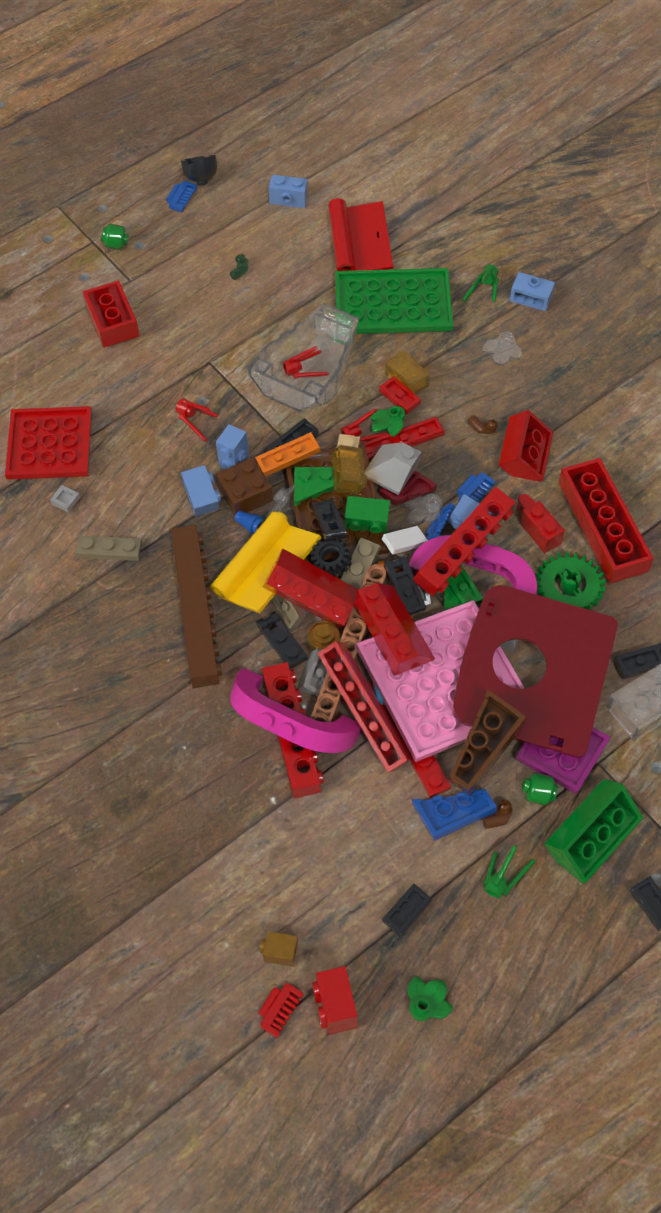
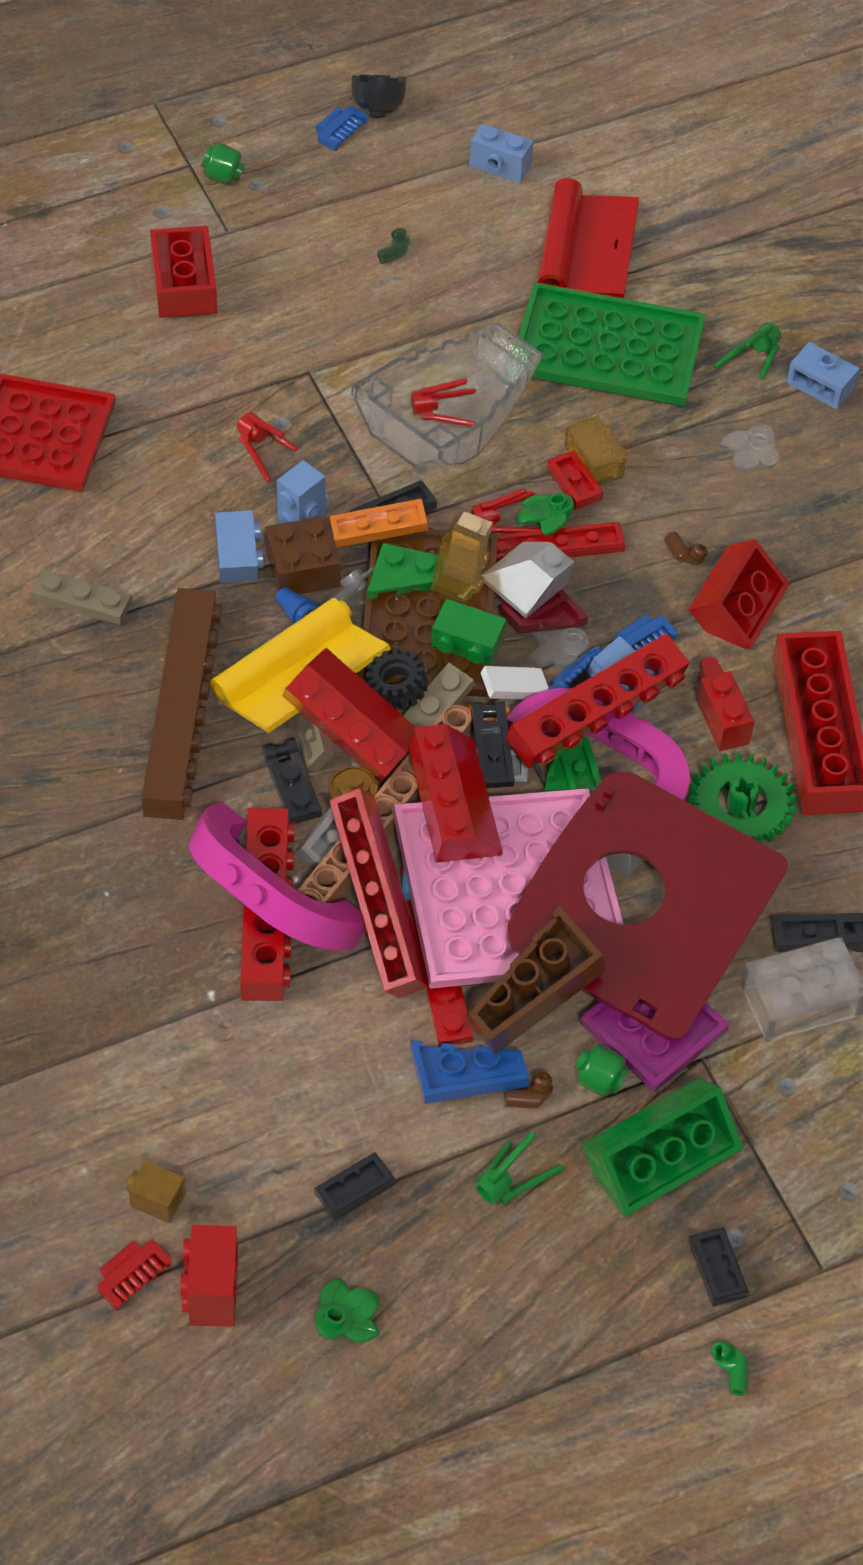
camera: 10 degrees right, 5 degrees down
light grey plate [50,485,80,513] -> none
black plate [312,500,347,542] -> none

